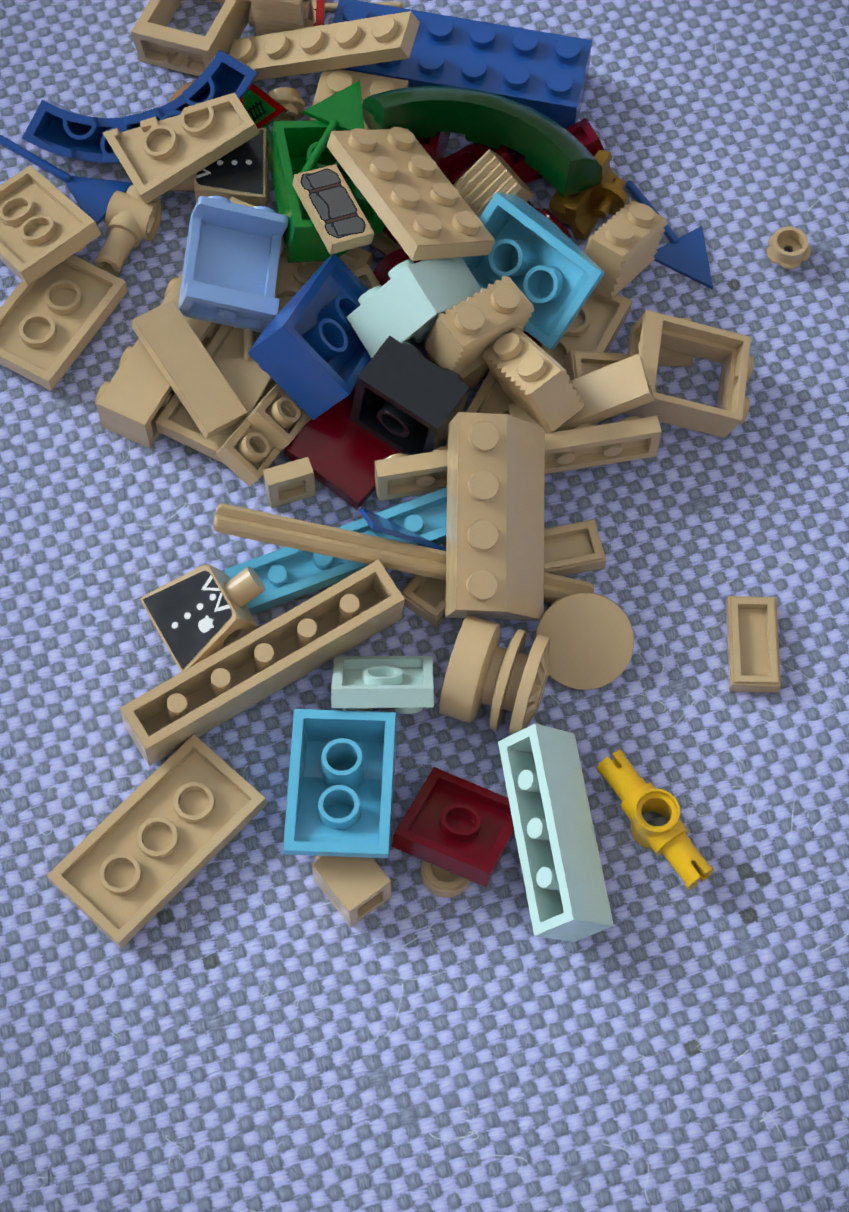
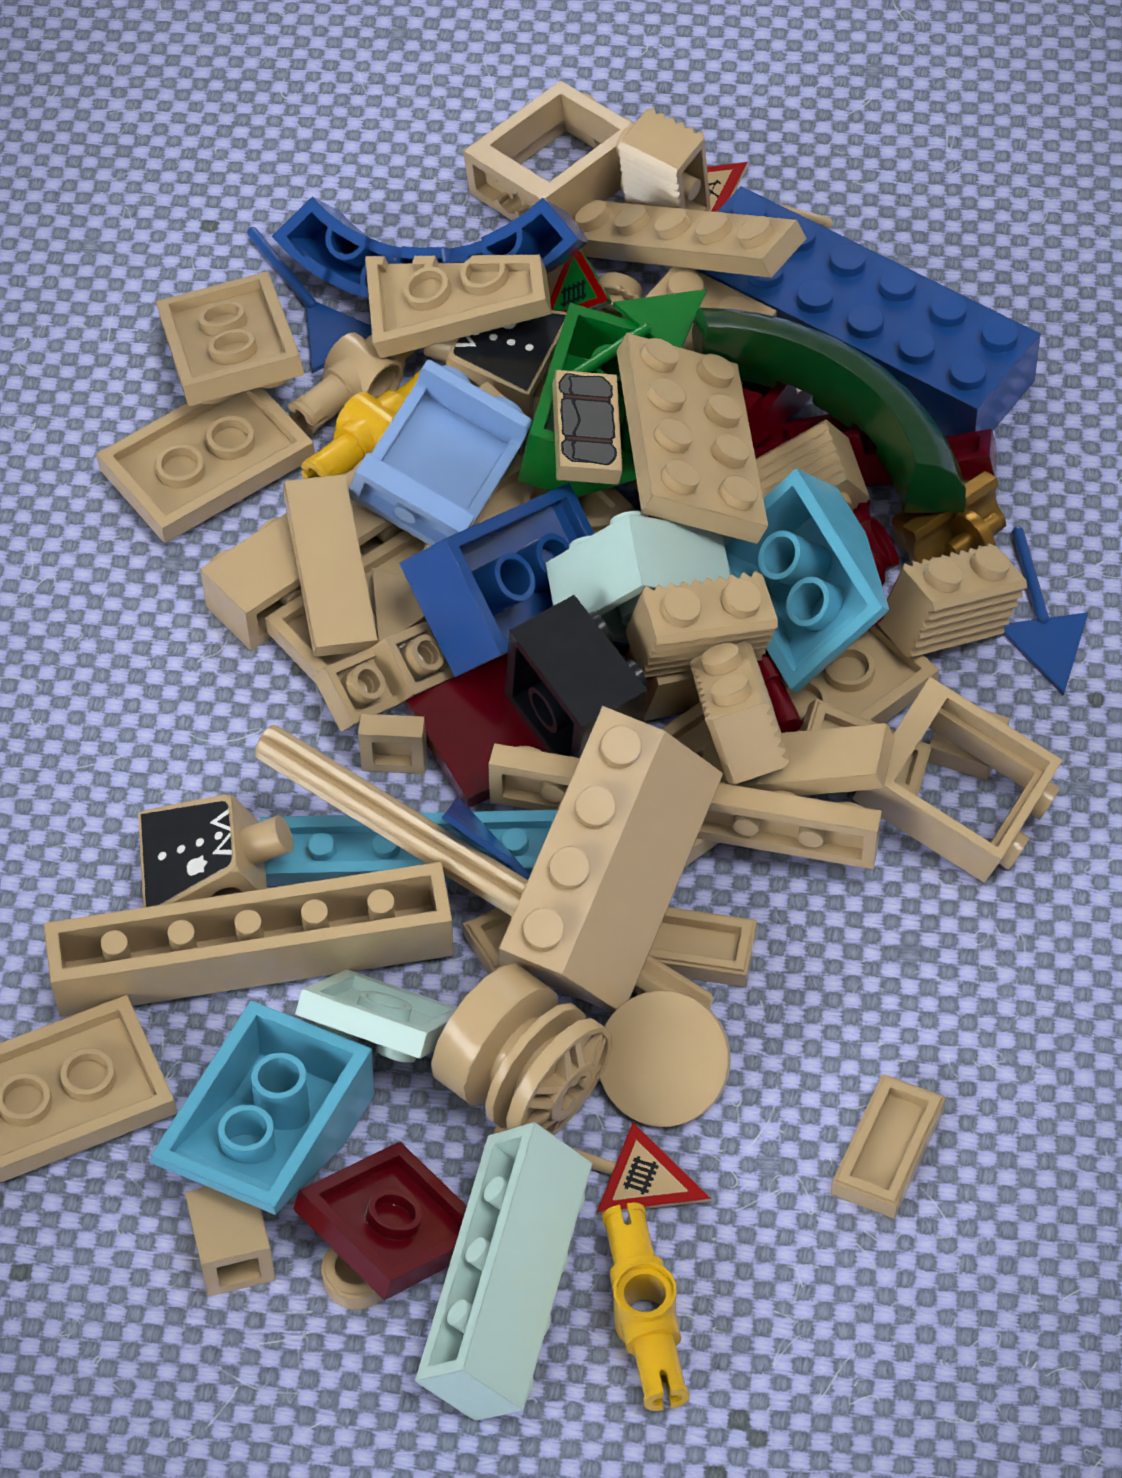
camera: 25 degrees right, 10 degrees down
none -> yellow pin [301,370,421,479]
none -> piece [494,1122,712,1215]

